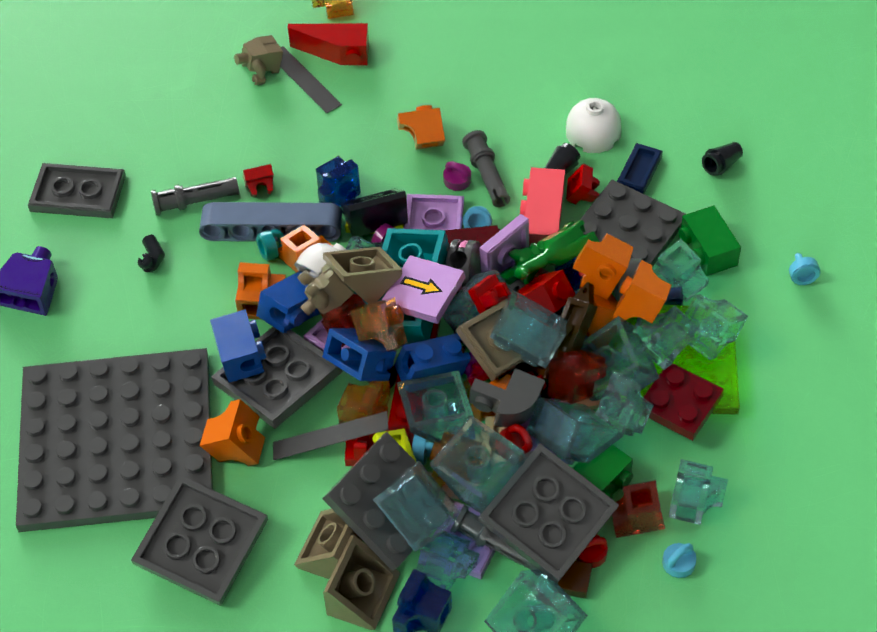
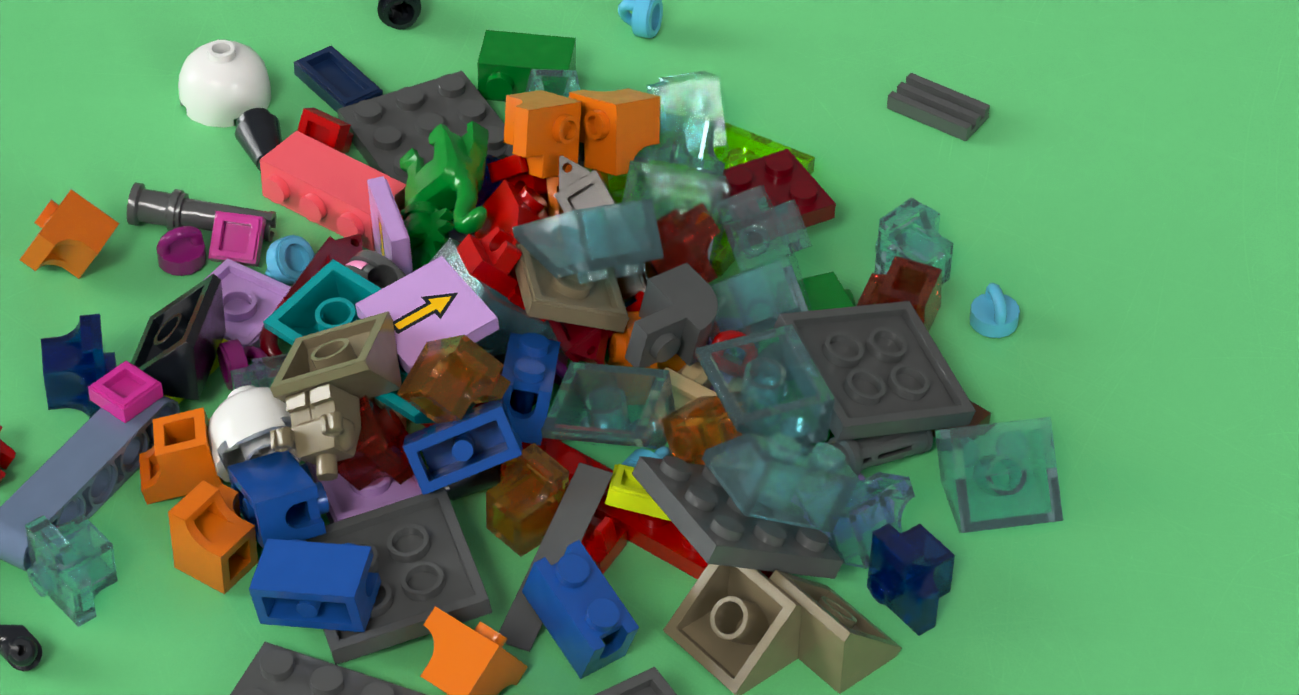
camera: 65 degrees left, 10 degrees down
teal tile [256,229,284,261] -> none
none -> clear light blue brick [25,514,118,627]
none -> dark pink tile [88,360,163,423]
none -> dark pink tile [208,211,266,267]
none -> blue brick [522,540,639,679]
none -> dark grey tile [887,73,990,141]

